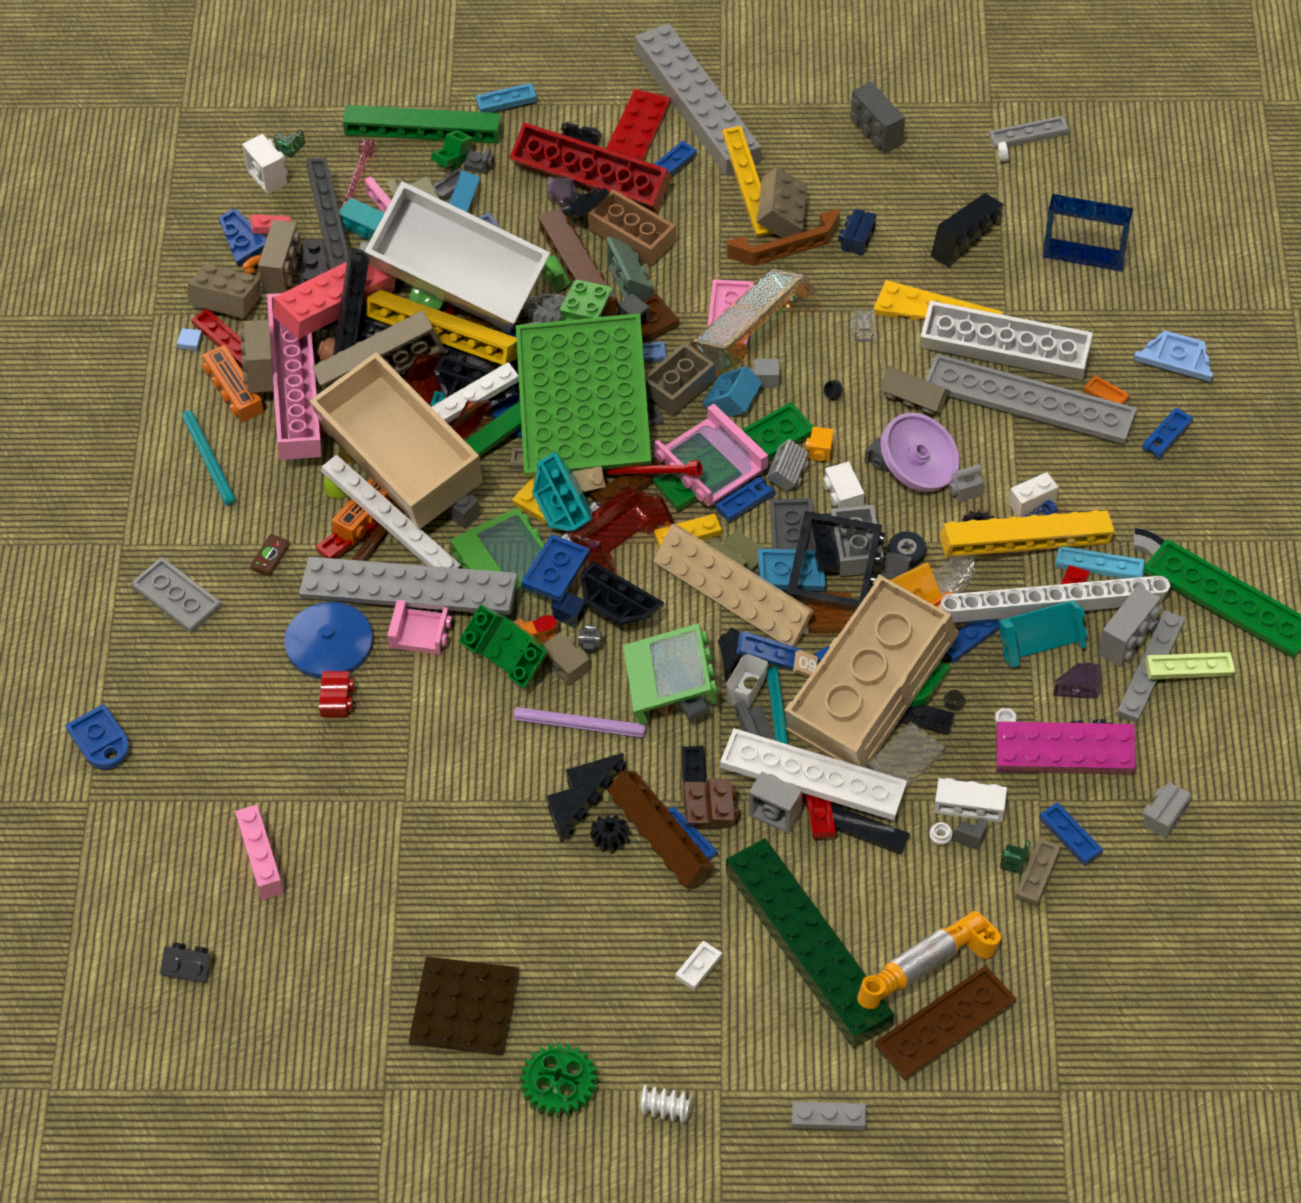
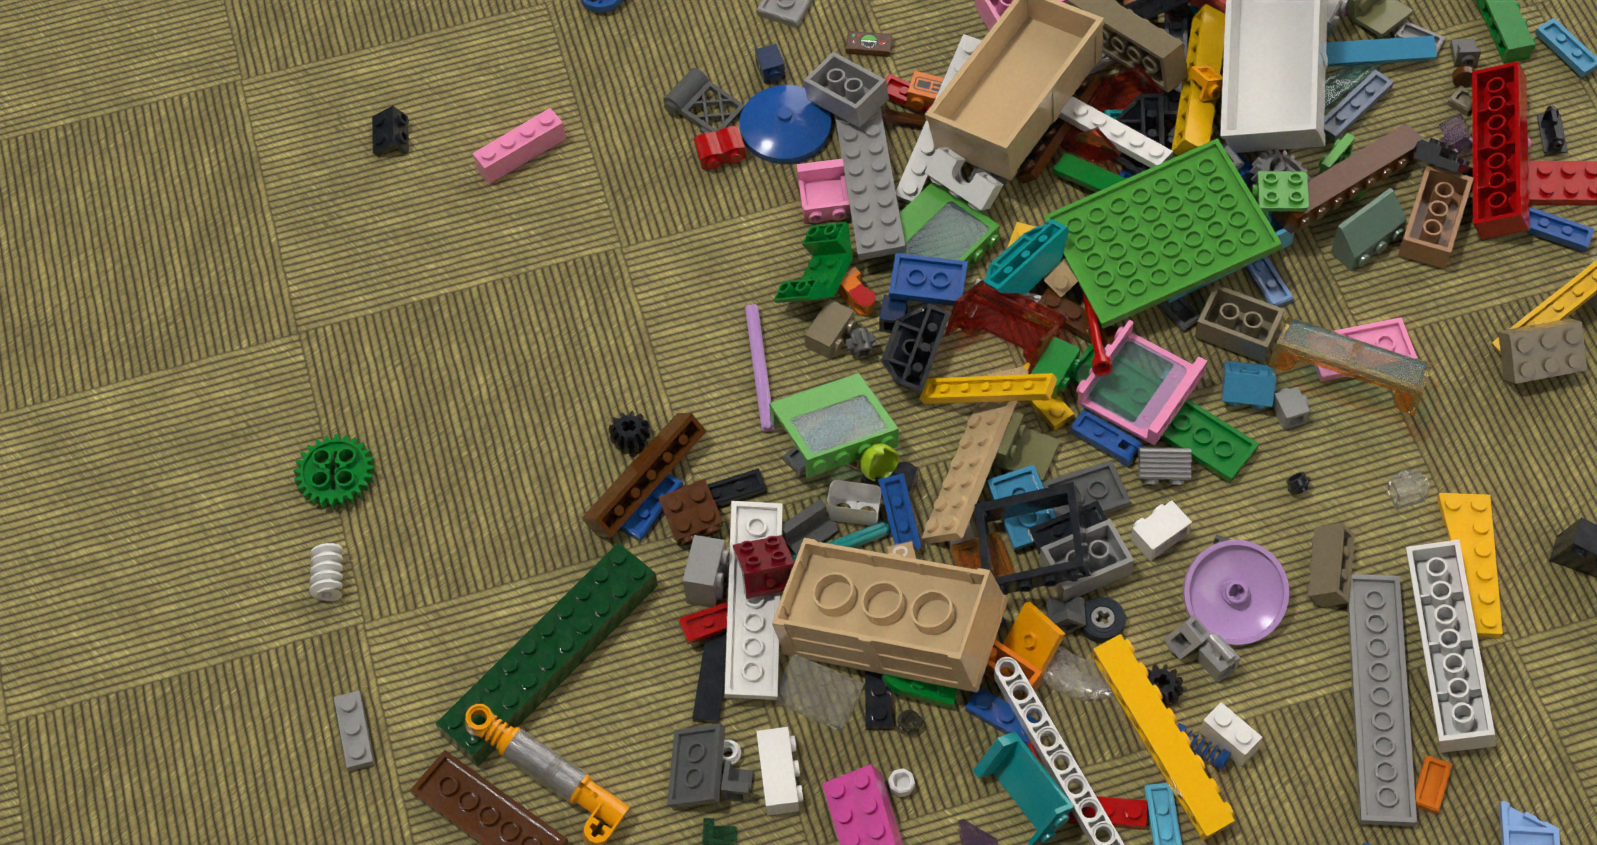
camera: 75 degrees right, 5 degrees up
dark brown plate [409,956,519,1056] -> none
green brick [430,130,473,170] -> none
black slope [546,753,627,843] -> none
dark grey panel [618,294,650,321] -> none
reddish brown plate [641,294,679,342] -> none
white plate [675,941,722,991] -> none
dark orange slope [726,209,840,266] -> none
light orange brick [805,427,834,462] -> none
dark blue brick [838,209,877,256] -> none
none -> dark grey piece [663,68,745,133]
none -> dark grey plate [667,723,725,809]
none -> dark red bracket [733,535,794,599]
none -> dark blue brick [755,44,786,84]
none -> light grey brick [803,52,889,128]
none -> lime hair [860,444,899,481]
none -> yellow plate [919,373,1057,404]
none -> white arch [925,147,1004,211]
none -> green brick [1031,337,1082,398]
none -> light grey brick [1163,614,1211,660]
none -> light orange bracket [1189,65,1223,101]
none -> dark tan tile [1447,86,1472,116]
none -> reddish brown tile [1452,66,1475,88]

